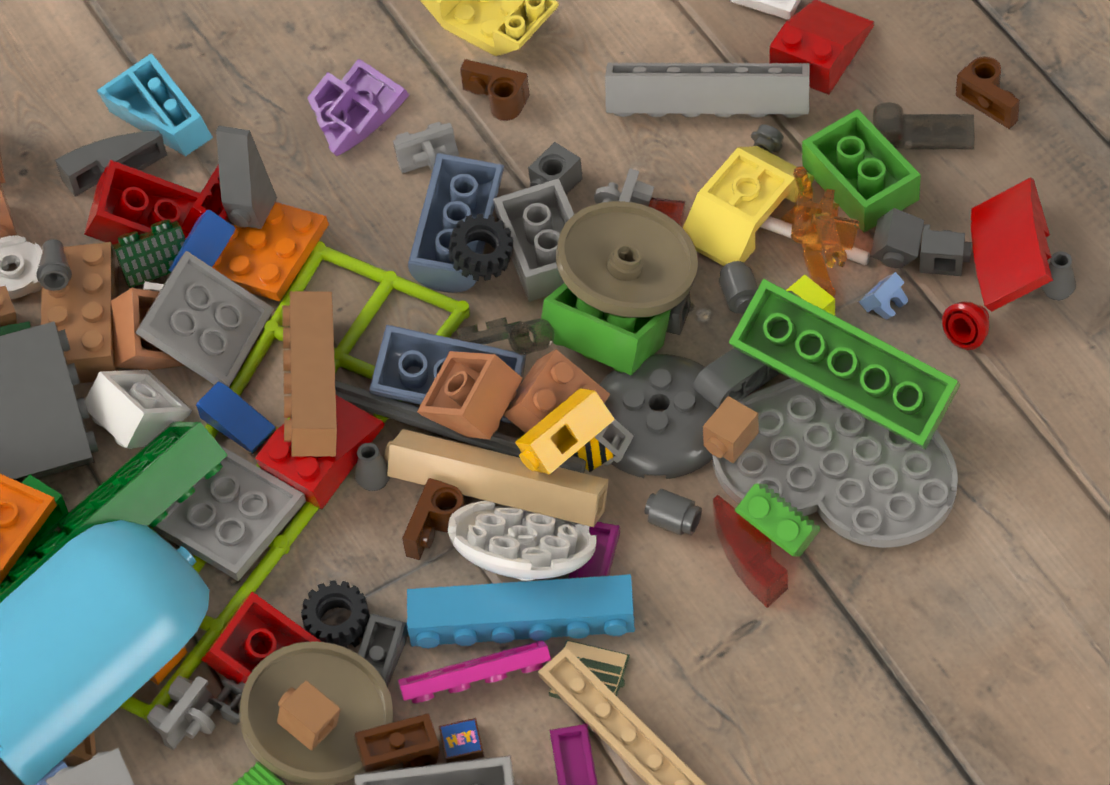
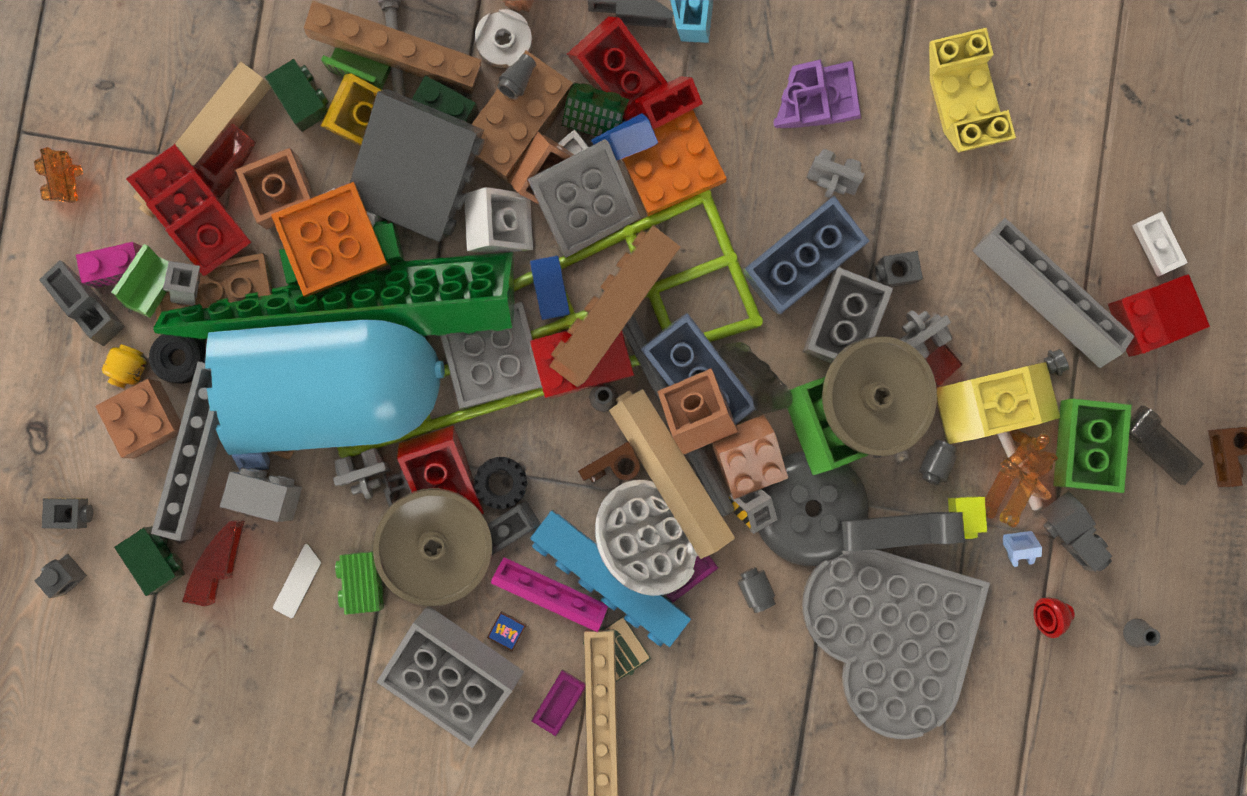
camera: 30 degrees right, 30 degrees up
dark grey slope [216,126,277,229] -> none
medium nougat brick [277,680,341,751] -> none
reddish brown plate [354,713,440,773] -> none
black tyre [449,214,514,281] -> none
reddish brown plate [460,59,530,121] -> none
yellow brick [515,388,615,474] -> none
medium nougat brick [703,396,759,463] -> none
clear red slope [713,495,788,608] -> none
bright green brick [729,279,960,450] -> none
bright green brick [735,484,820,557] -> none
red slope [971,177,1053,312] -> none

